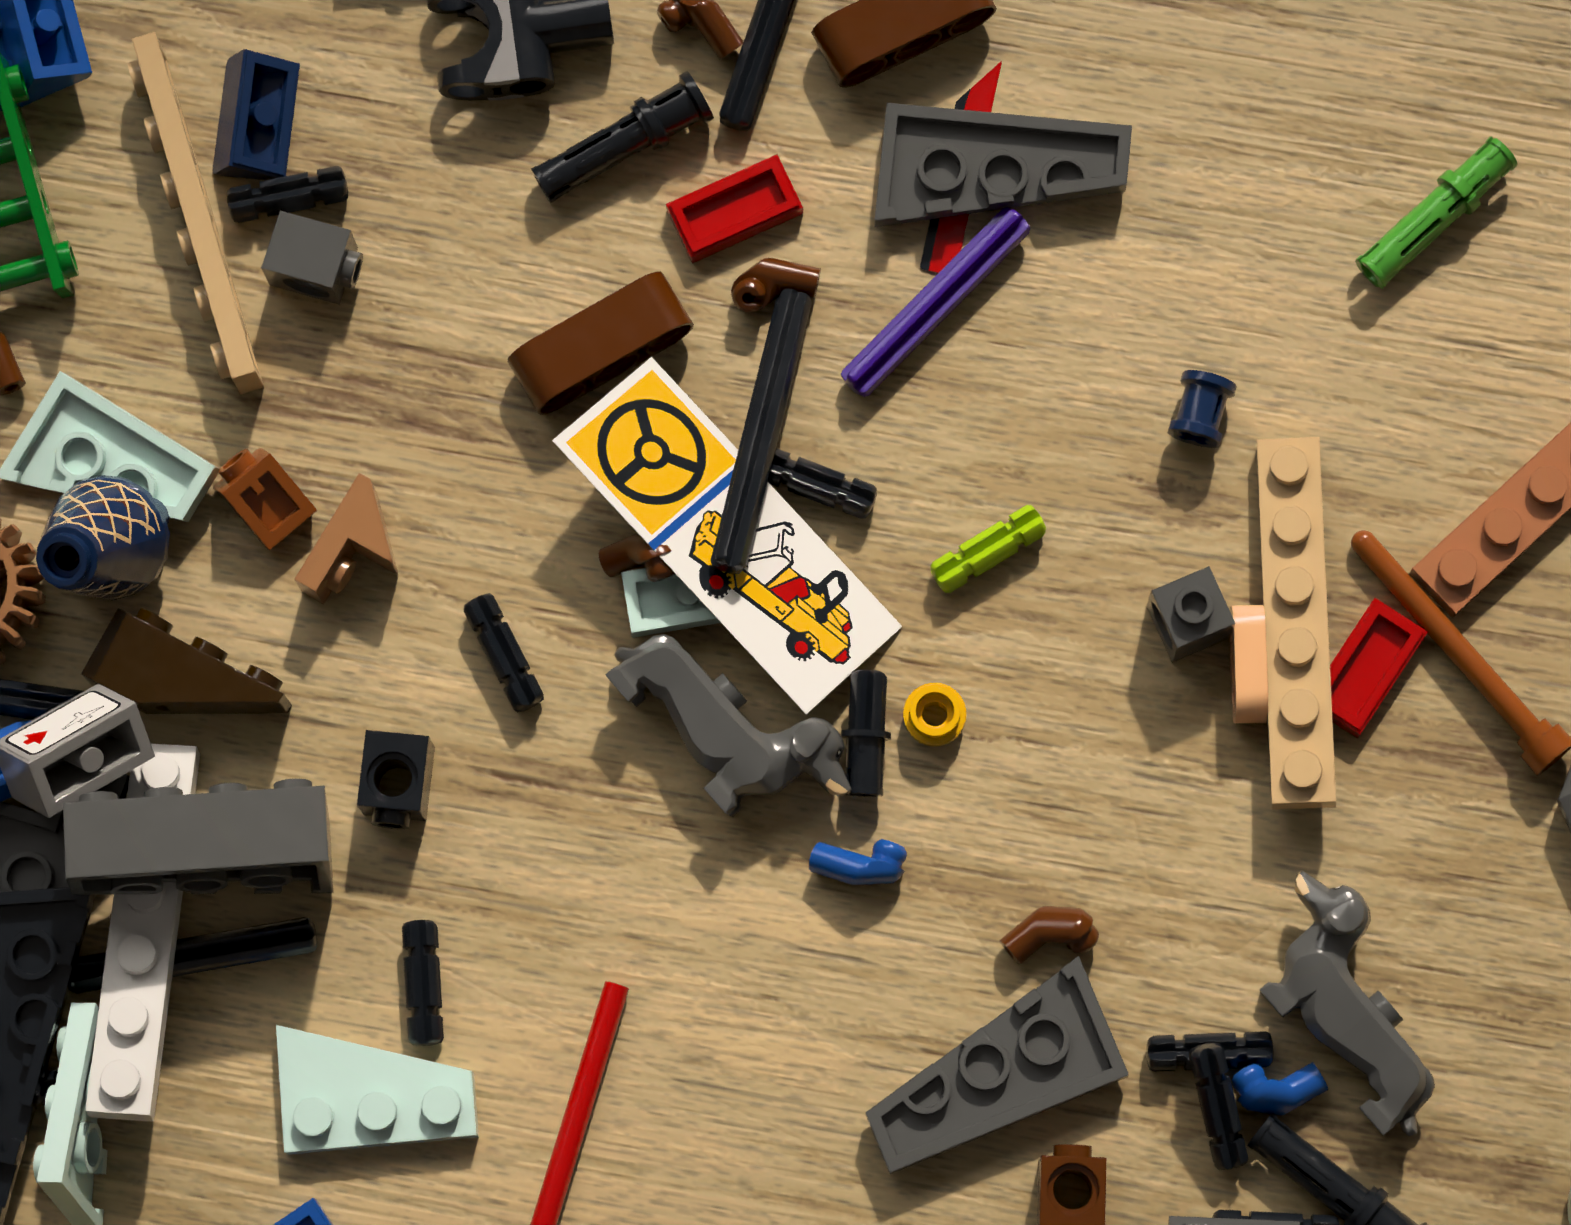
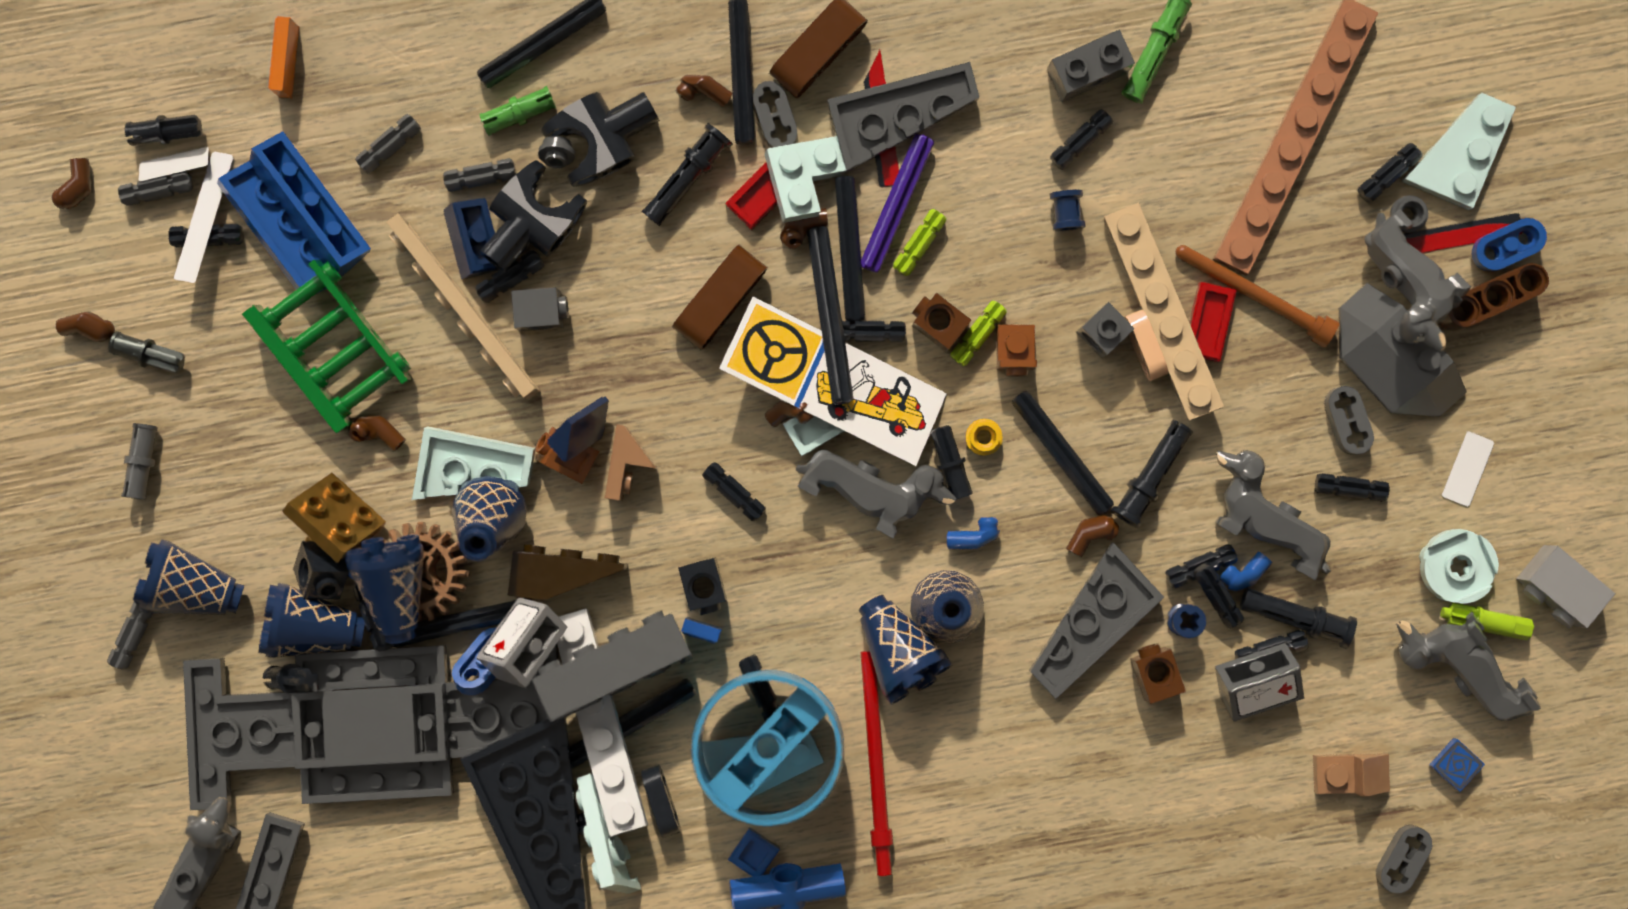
camera: 25 degrees left, 10 degrees up
none -> dark grey axle [443,158,517,192]
none -> black connector [479,160,588,273]
none -> dark grey plate [538,136,575,169]
none -> dark blue slope [547,396,609,462]
none -> black beam [641,765,681,838]
none -> blue tile [681,617,722,644]
none -> dark azure cylinder [691,670,844,826]
none -> dark grey beam [753,81,798,148]
none -> light aqua plate [764,136,846,223]
none -> black axle [835,176,865,322]
none -> dark blue cone [859,595,952,705]
none -> lime axle [893,209,947,276]
none -> dark blue cone [910,570,984,644]
none -> reddish brown brick [911,293,971,352]
none -> dark orange bracket [997,325,1037,377]
none -> black axle [1012,390,1114,515]
none -> dark grey brick [1047,29,1135,103]
none -> black axle [1050,109,1114,170]
none -> black pin [1111,420,1193,528]
none -> dark blue bush [1167,604,1206,638]
none -> black axle [1315,473,1390,502]
none -> dark grey beam [1324,386,1374,455]

